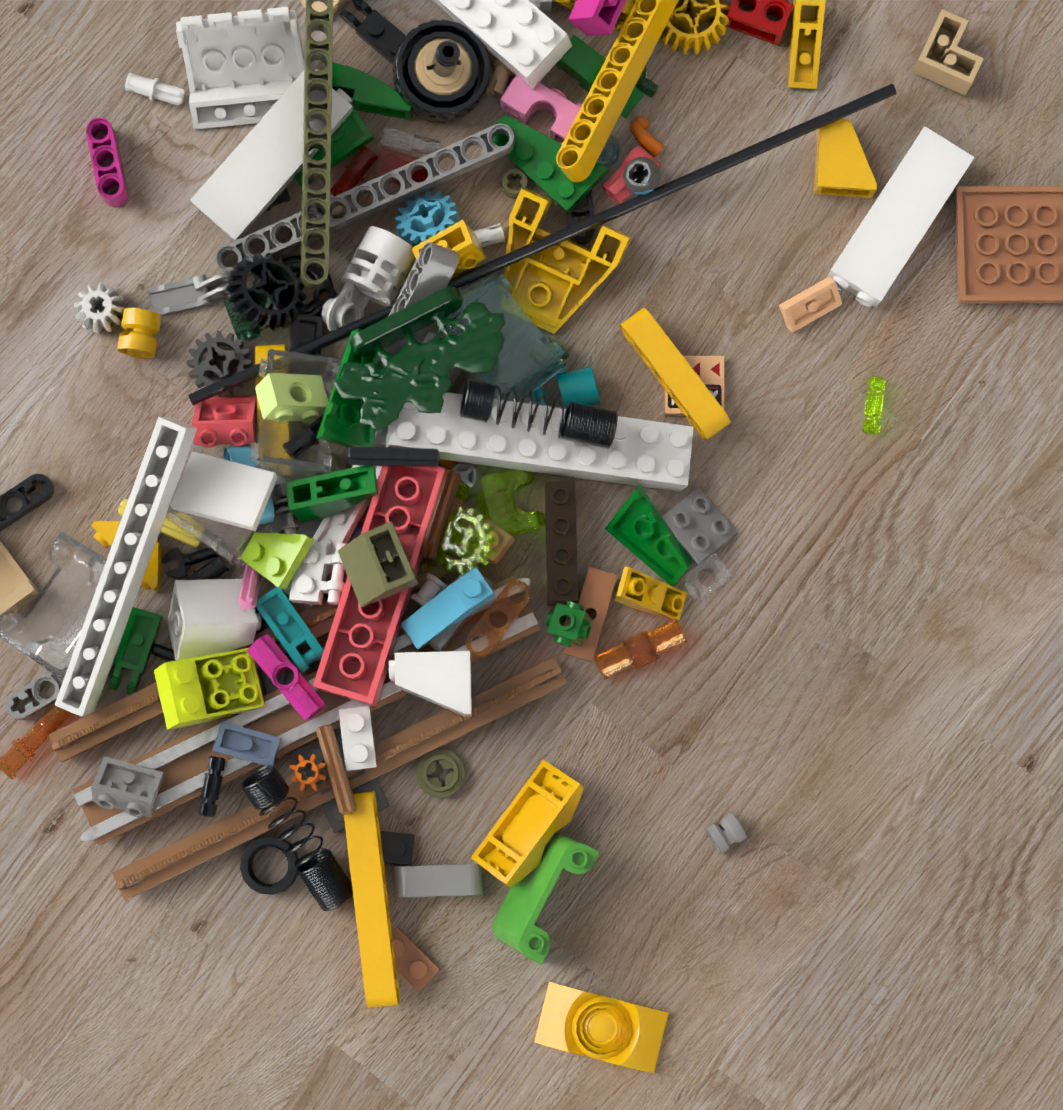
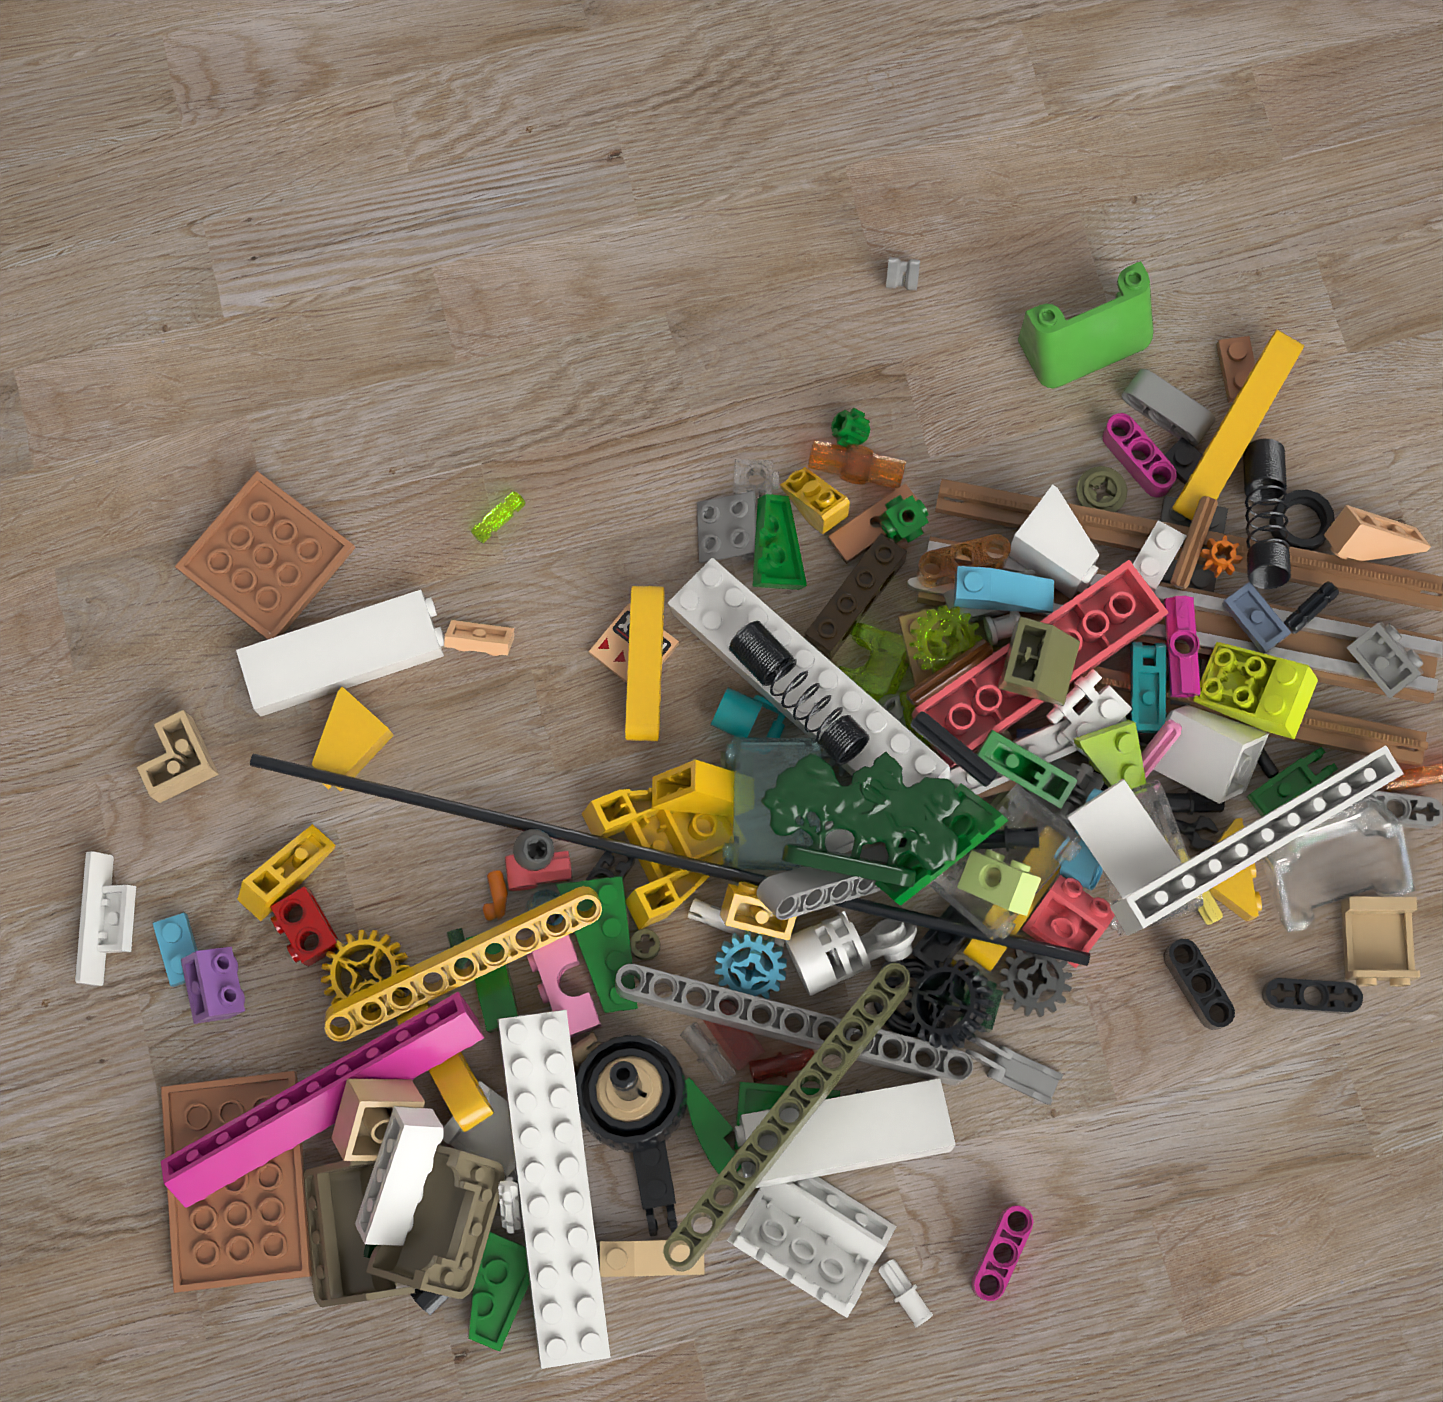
camera: 135 degrees left, 5 degrees down
white gear [74,283,124,334] -> none
yellow wheel [117,308,162,359] -> none
yellow slope [471,759,584,888] -> none
yellow slope [534,981,669,1074] -> none
none -> yellow slope [652,759,755,817]
none -> green gear [831,408,870,449]
none -> dark pink beam [1102,413,1177,498]
none -> black beam [1164,939,1235,1030]
none -> light nougat slope [1324,505,1431,562]

